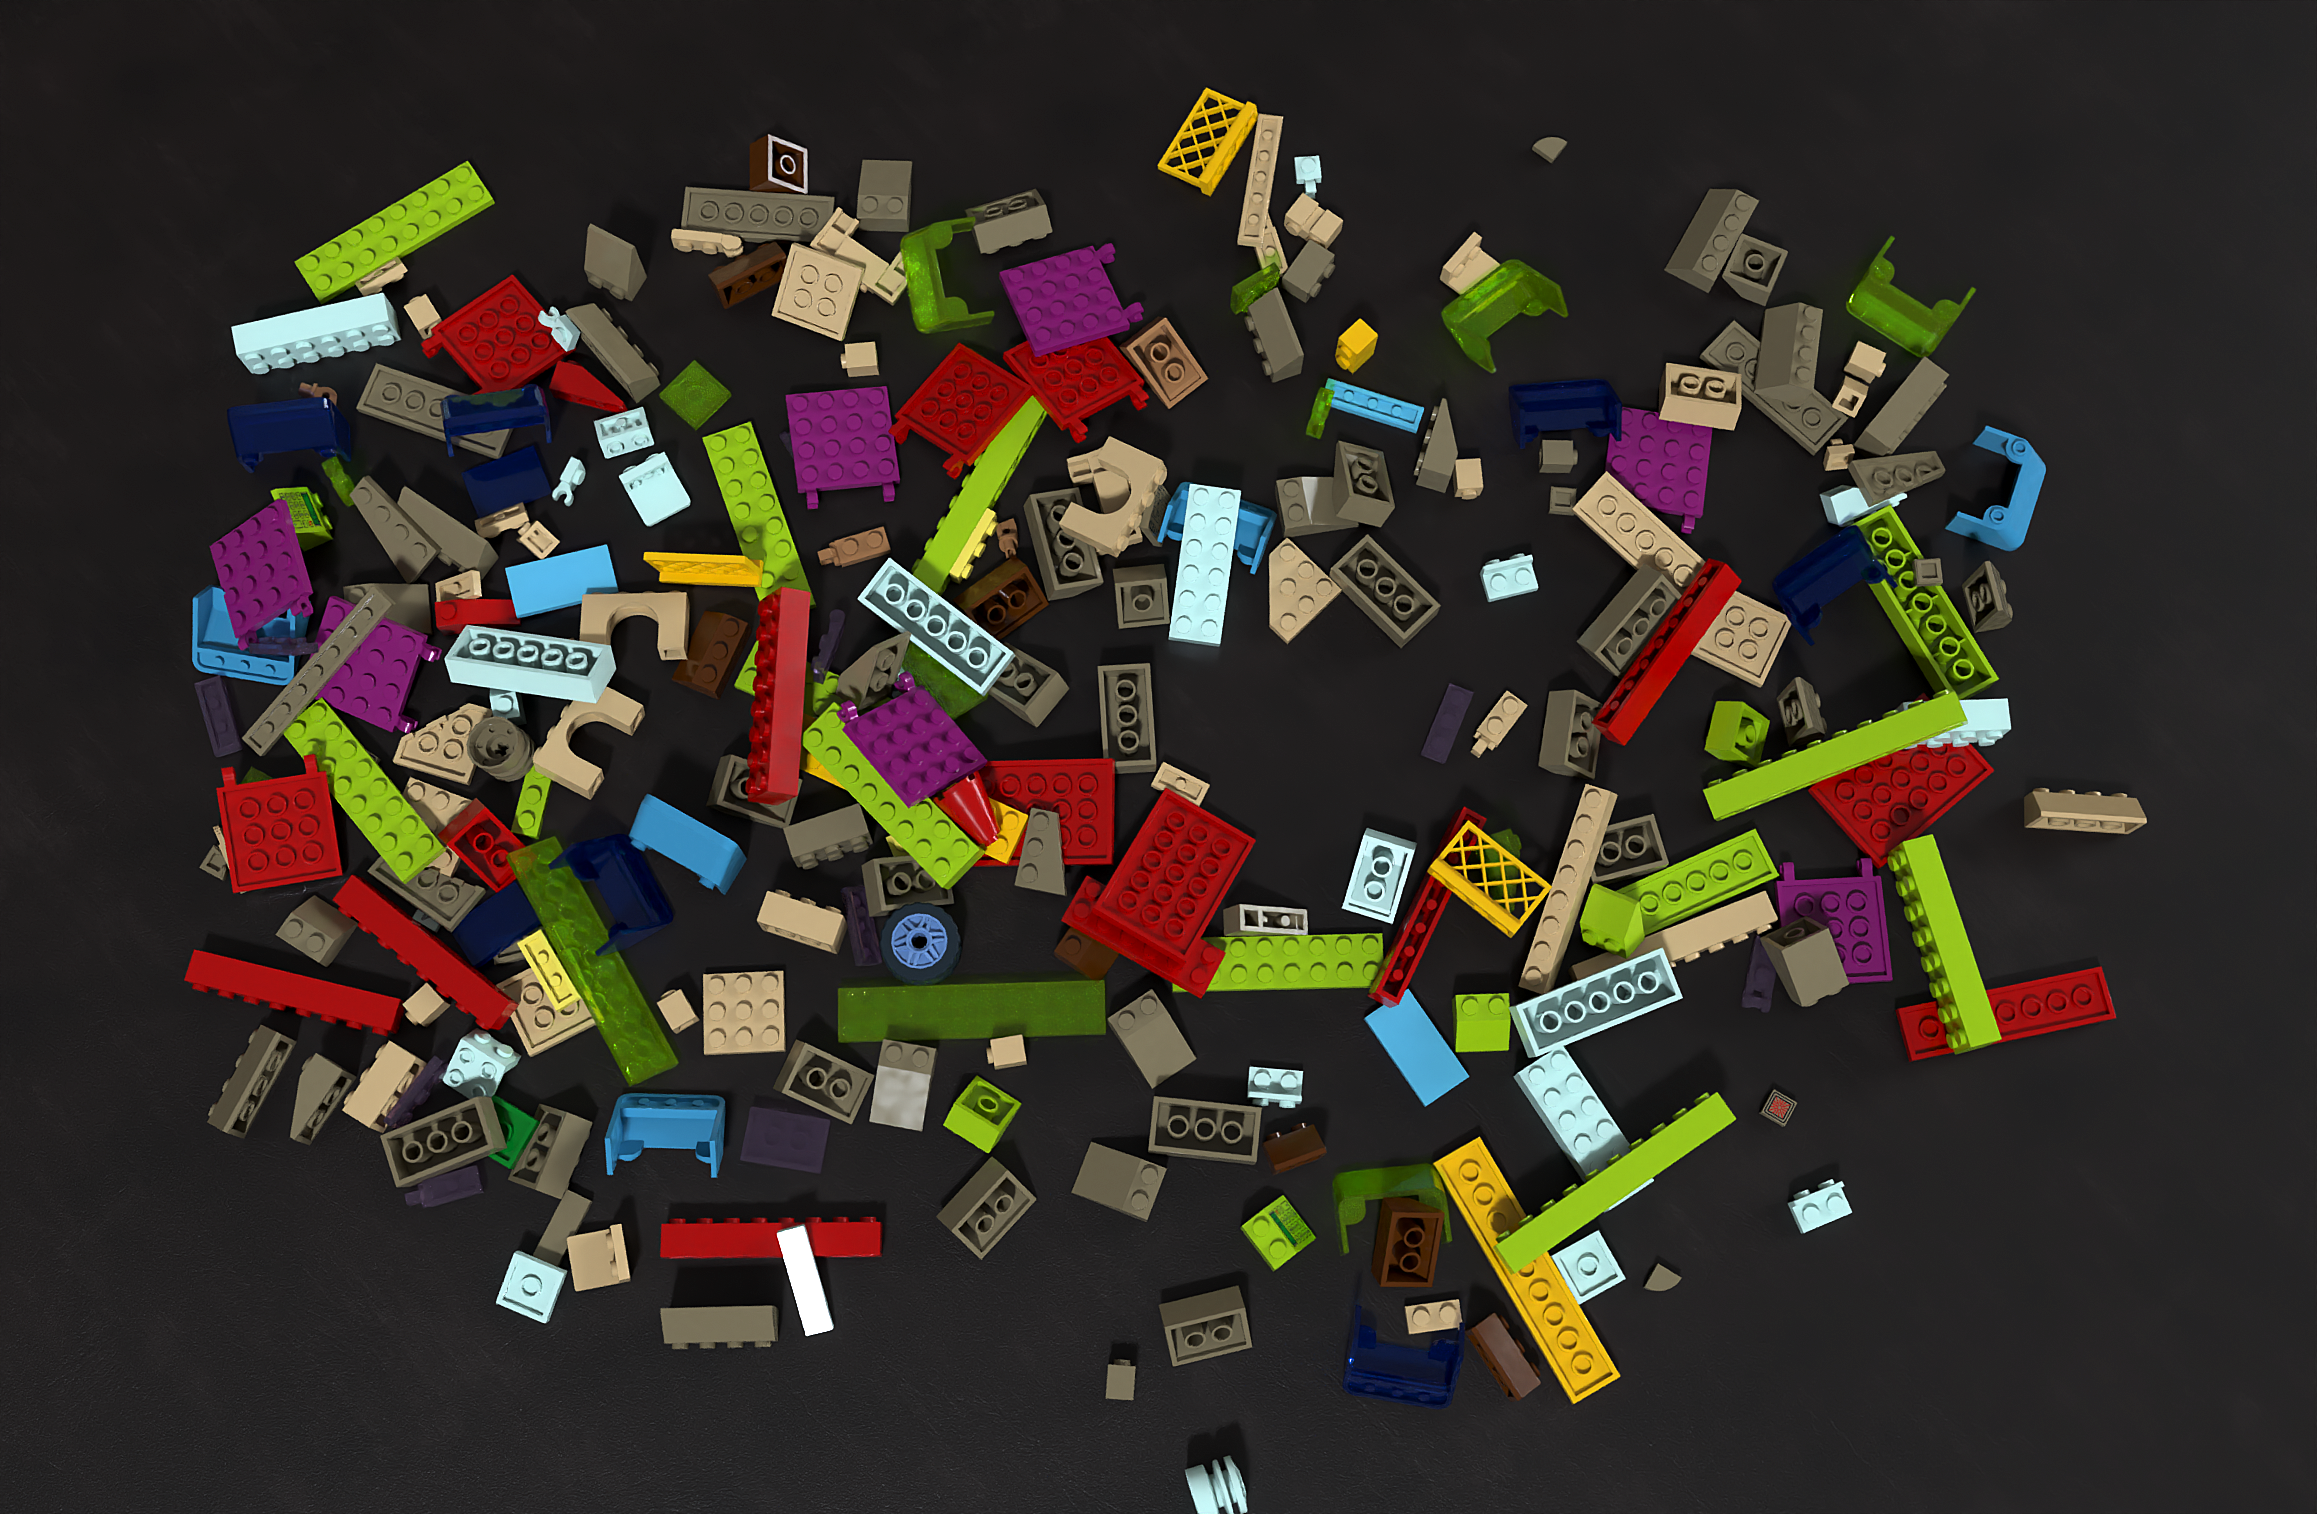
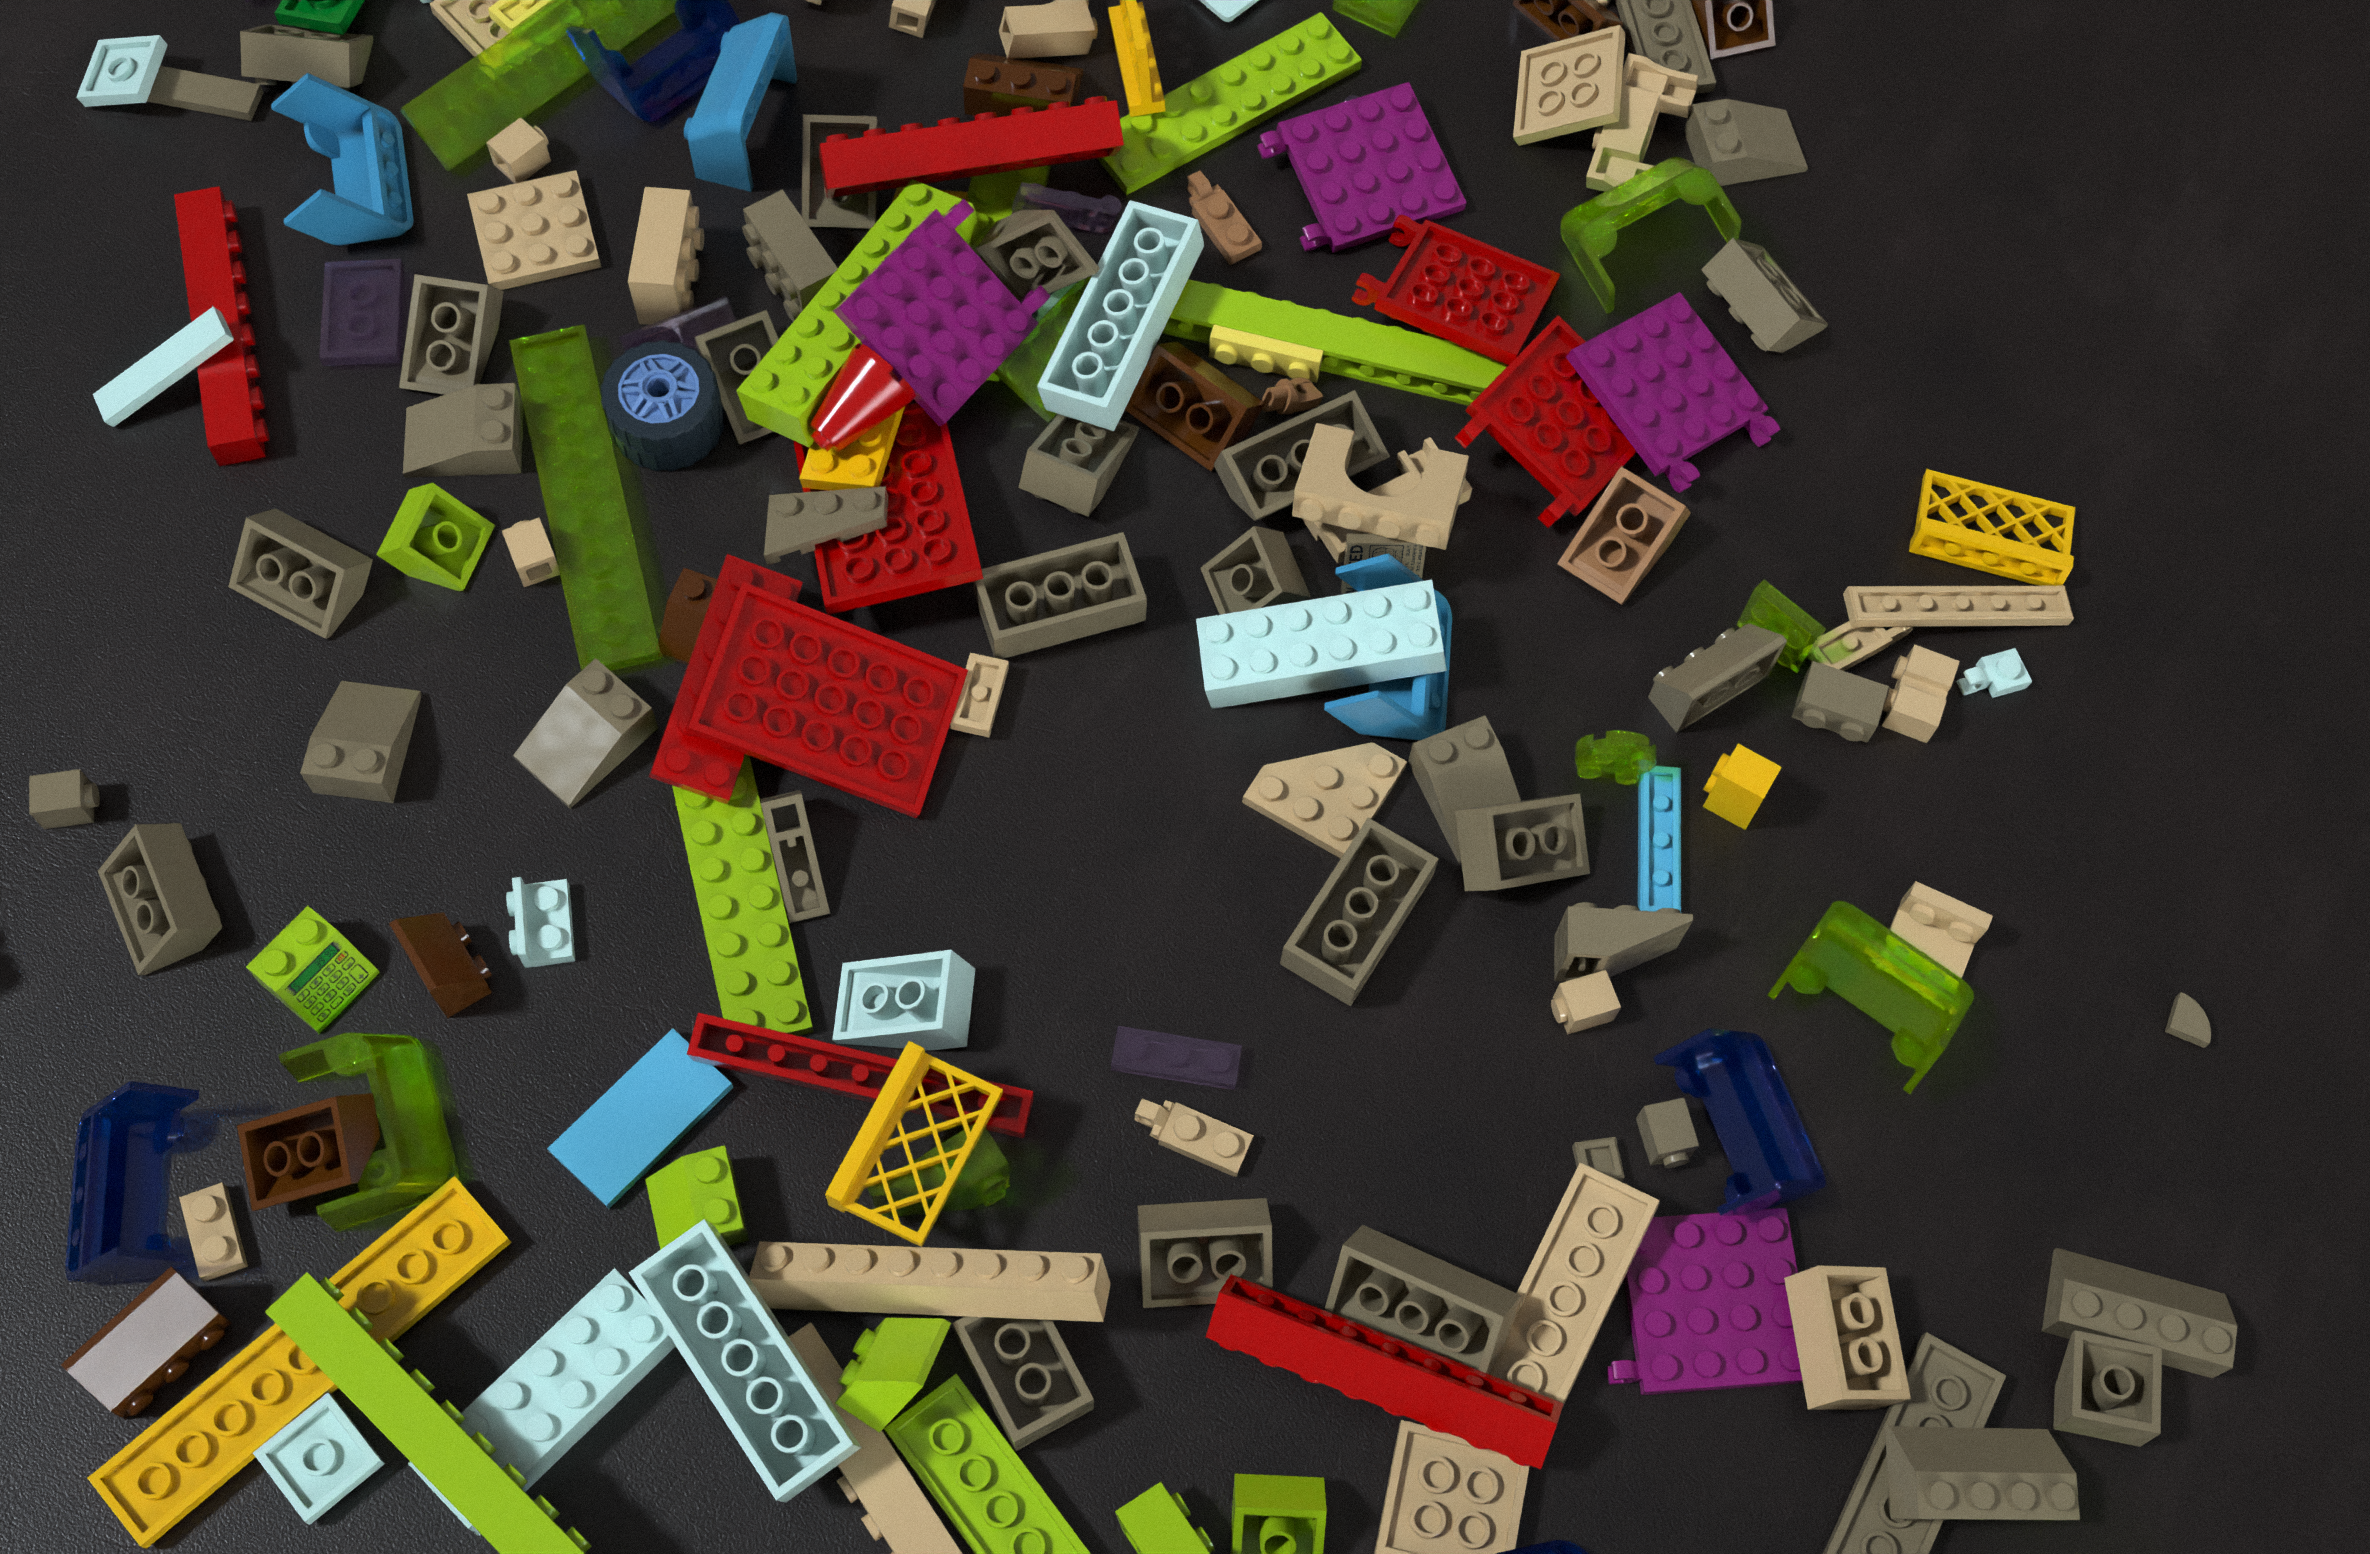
camera: 75 degrees right, 10 degrees down
tan bracket [567,1224,630,1291] -> none
dark tan slope [661,1306,779,1349] -> none
tan brick [841,342,879,377] -> none
dark tan brick [1148,1096,1262,1165] -> none
light aqua bracket [1480,554,1539,602] -> none

